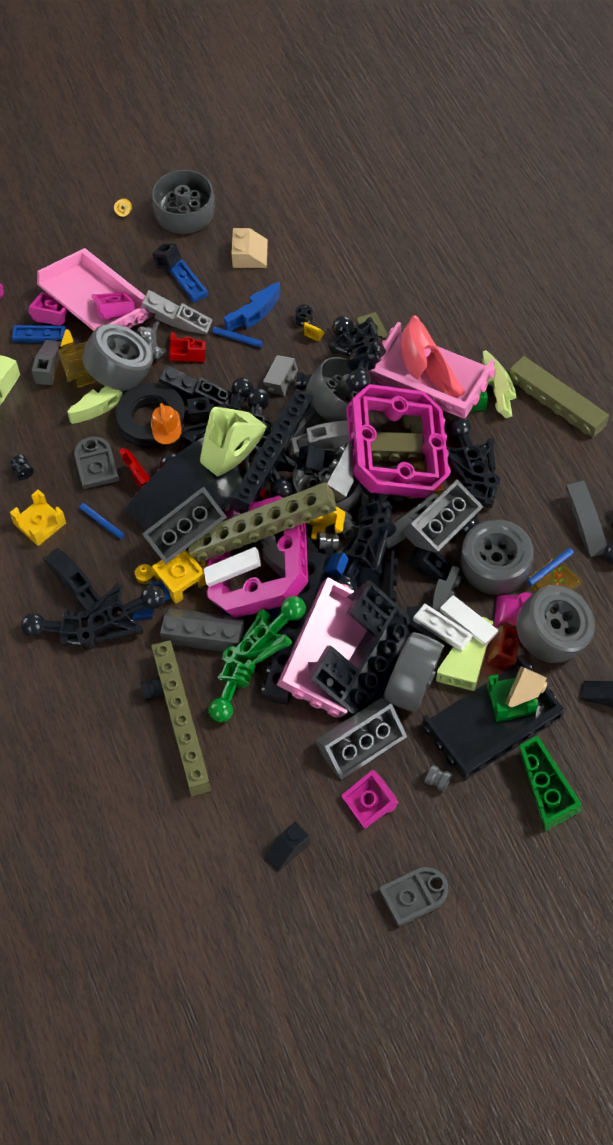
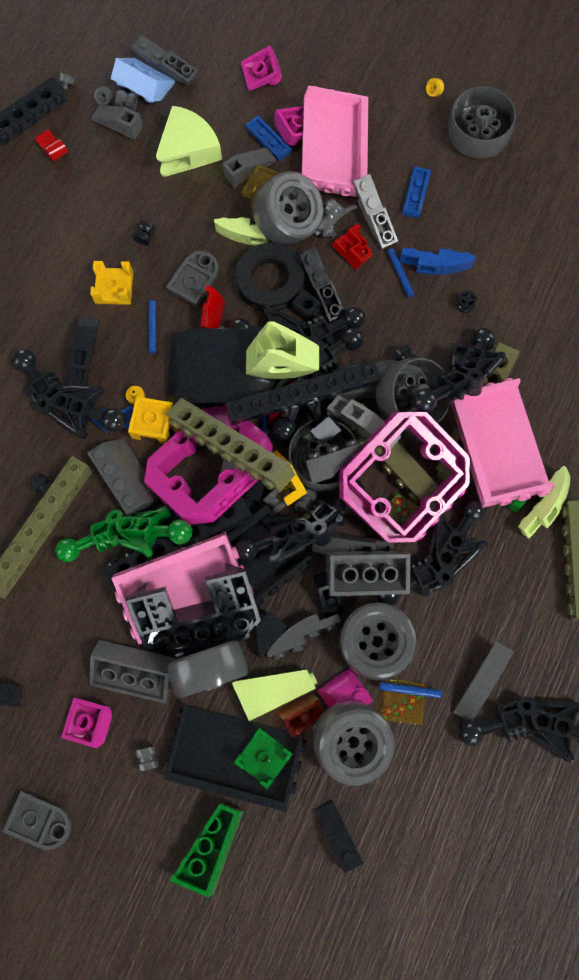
camera: 50 degrees right, 15 degrees up
yellow slope [61,329,76,356] -> none
dark pink slope [92,292,134,320] -> none
dark grey slope [142,487,227,564] -> none
orange piece [151,403,182,444] -> none
black brick [152,243,181,269] -> none
white tile [204,547,261,587] -> none
tan slope [232,228,268,268] -> none
light grey hinge [263,355,298,397] -> none
yellow slope [304,322,325,341] -> none
blue slope [324,553,349,576] -> none
coral piece [400,315,465,398] -> none
white tile [413,604,473,652] -> none
white tile [440,595,498,646] -> none
tan slope [505,666,547,707] -> none

